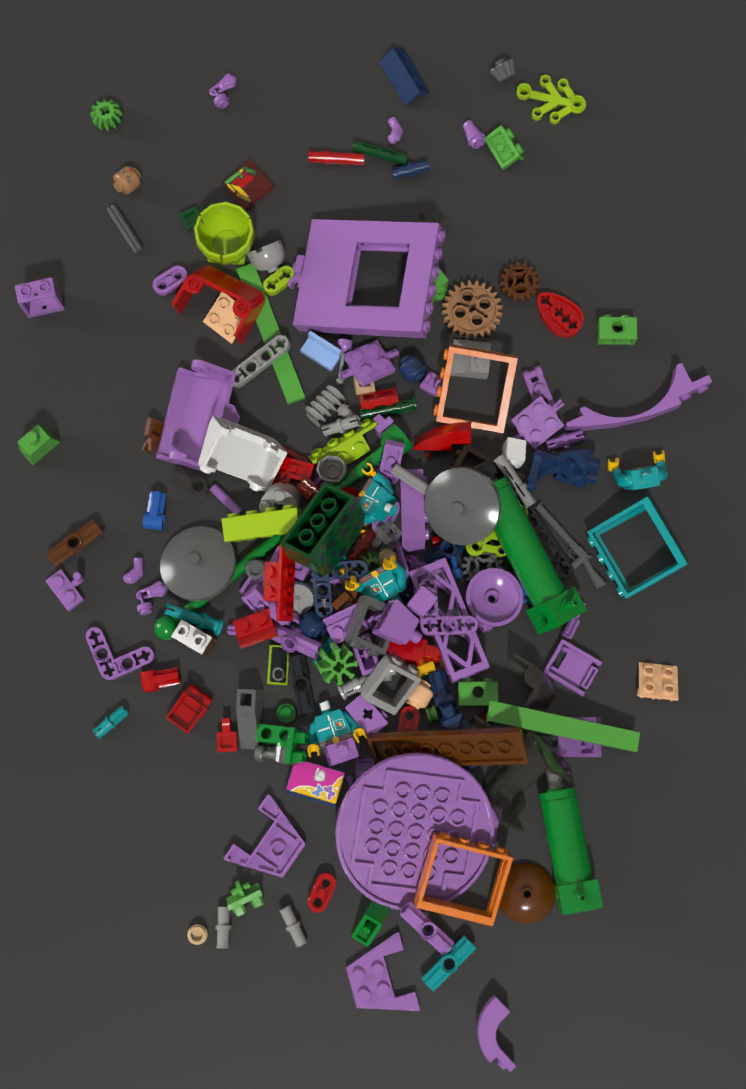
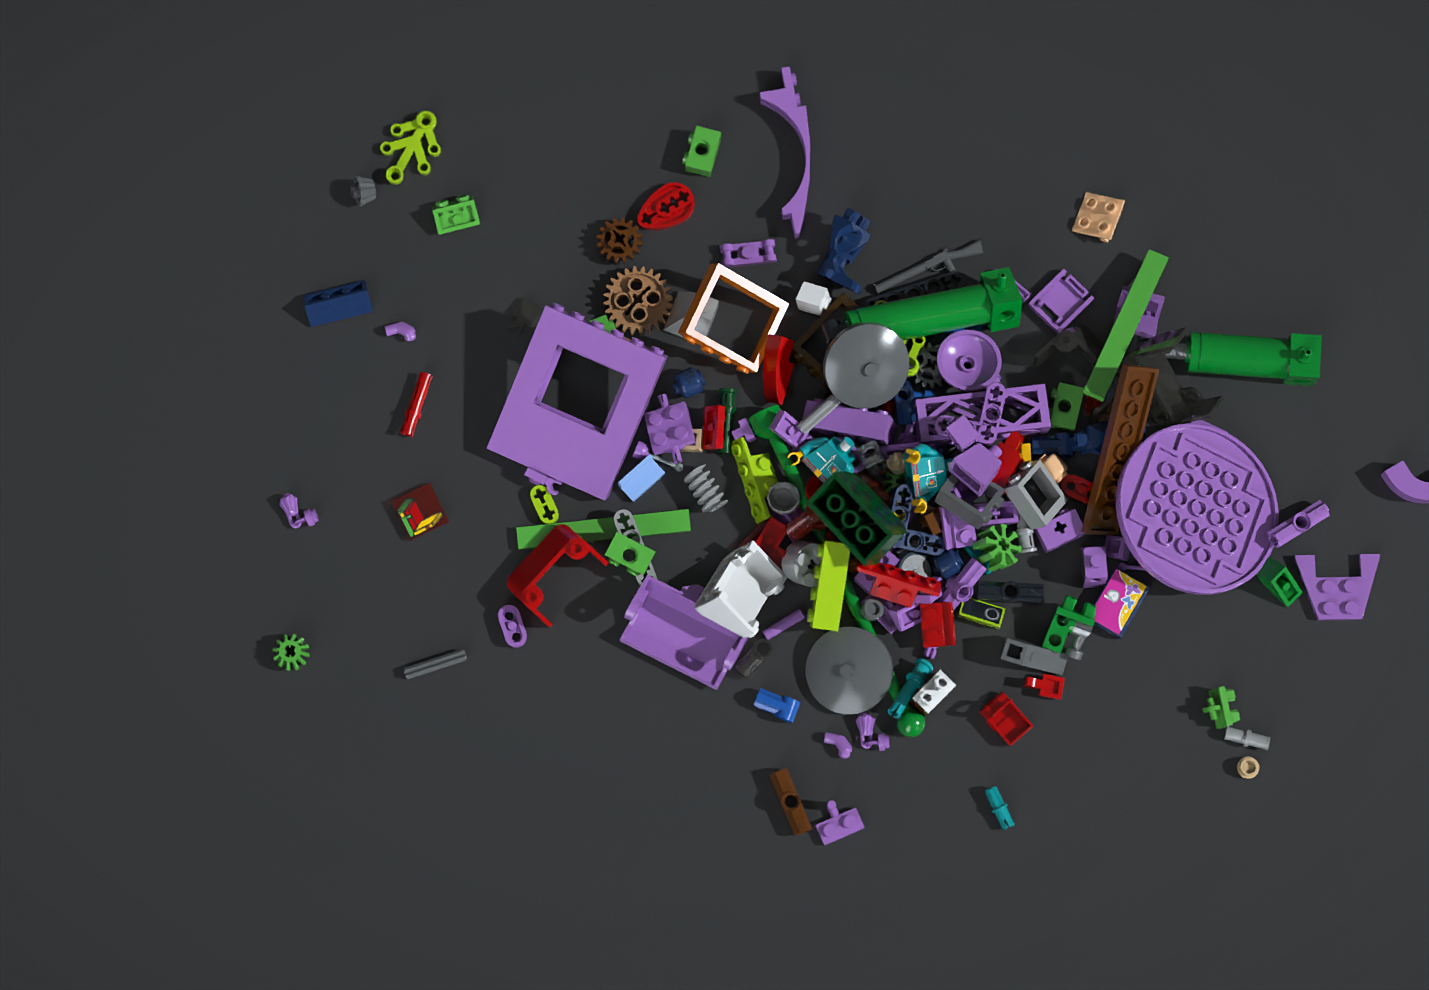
camera: 75 degrees left, 0 degrees up
medium lavender window [15,277,65,318] -> none
bright green torso [18,424,60,465] -> none
medium lavender beam [86,627,155,681] -> none
medium nougat head [113,166,141,194] -> none
red piece [140,668,181,692] -> none
reddish brown plate [142,418,164,453] -> none
dark green plate [179,205,210,232] -> none
lime plate [194,202,255,265] -> none
light nougat hinge [203,292,242,344] -> none
medium lavender wing [223,794,306,878] -> none
light grey cylinder [247,240,285,273] -> none
green plate [276,704,296,723] -> none
light grey pin [279,905,308,947] -> none
teal torso [307,701,367,758] -> none
red plate [308,873,336,913] -> none
light grey pin [322,415,361,436] -> none
light grey pin [337,403,359,422] -> none
dark green pin [352,139,408,165] -> none
dark blue pin [392,159,430,180] -> none
orange window [414,832,513,926] -> none
medium lavender tile [420,371,444,397] -> none
teal piece [421,935,476,992] -> none
bright green bush [425,705,439,724] -> none
medium lavender cone [463,120,485,149] -> none
light grey pin [494,454,536,508] -> none
reddish brown dish [499,862,555,924] -> none
medium lavender plate [510,396,565,449] -> none
medium lavender pin [545,429,585,452] -> none
teal windscreen [587,497,689,599] -> none
teal torso [607,450,668,490] -> none
none -> bright green brick [605,532,655,577]

